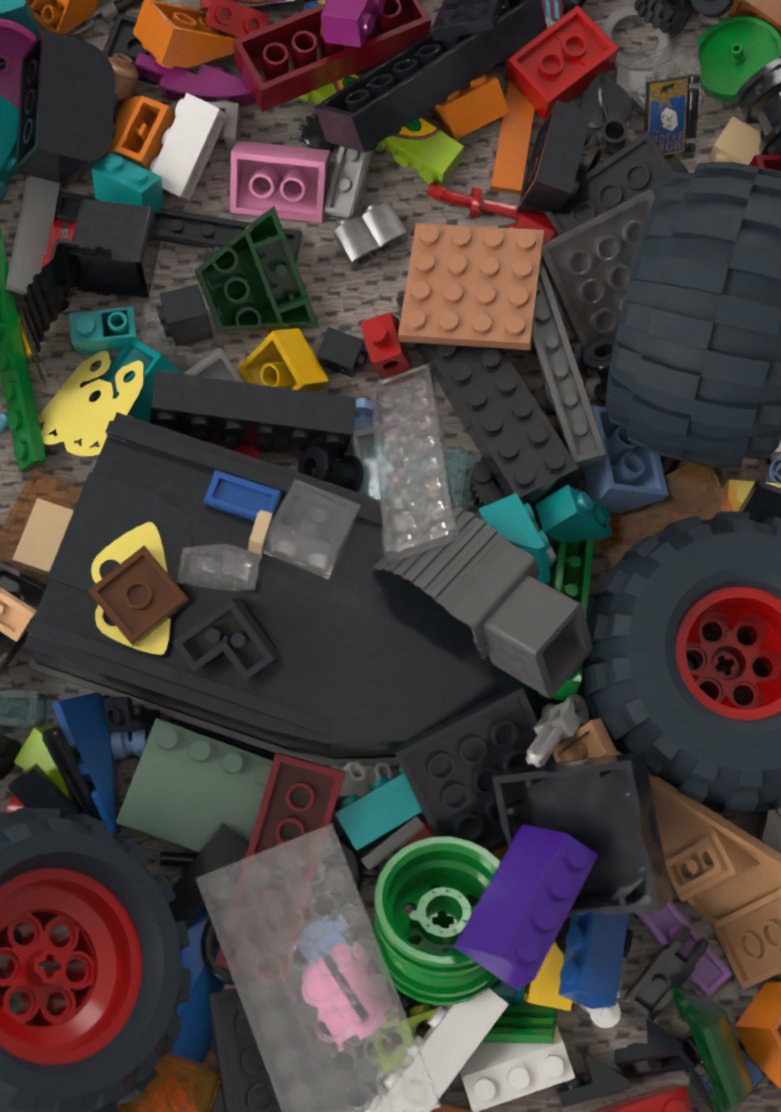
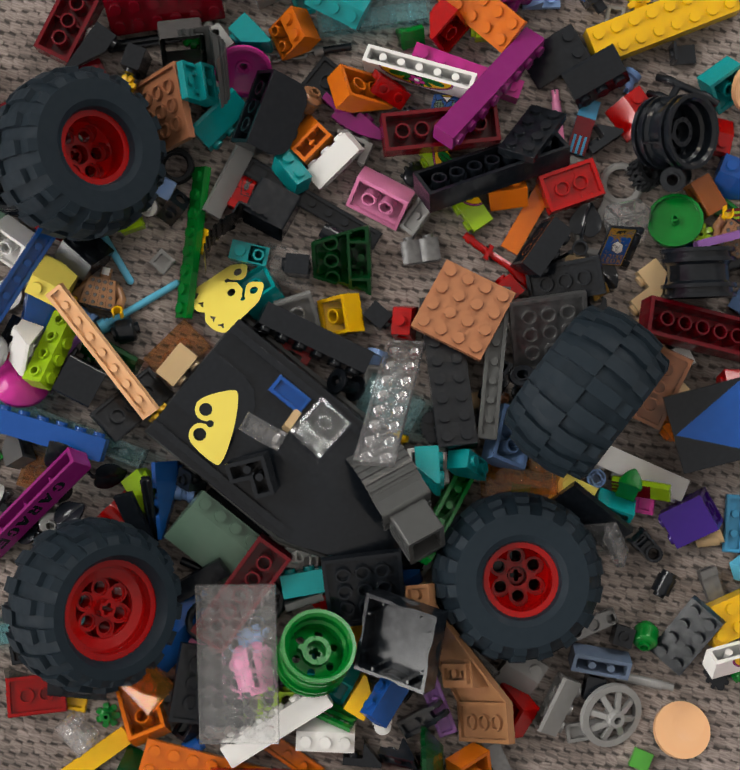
camera: 20 degrees right, 10 degrees up
reddish brown tile [87,546,190,647] -> none
dark purple slope [453,824,598,990] -> none
light grey connector [526,694,589,767] -> none

